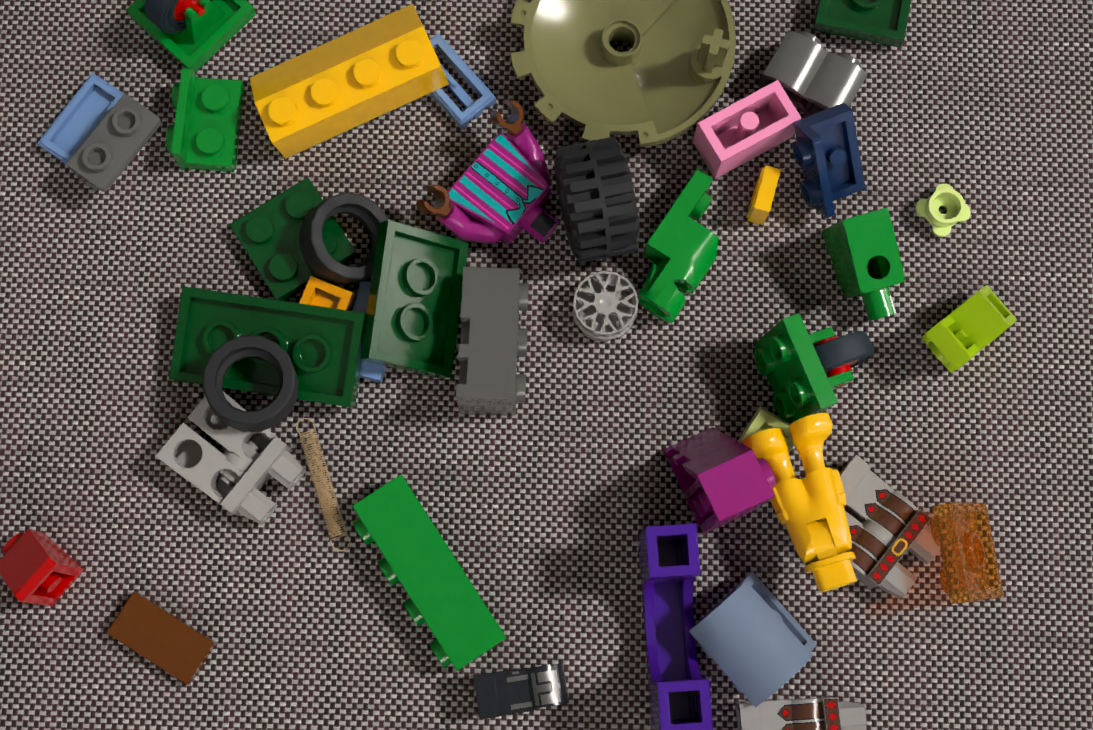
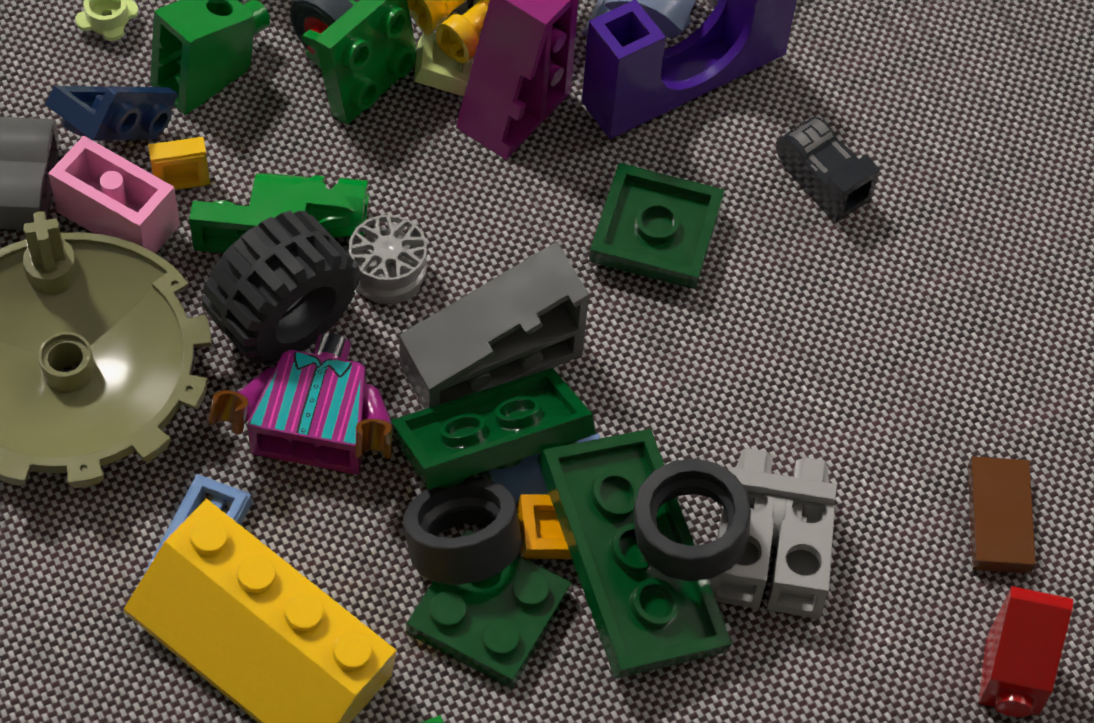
camera: 120 degrees left, 20 degrees down
tan piece [296,418,350,551] -> none
green brick [352,474,507,671] -> none
none -> dark green plate [589,163,725,290]

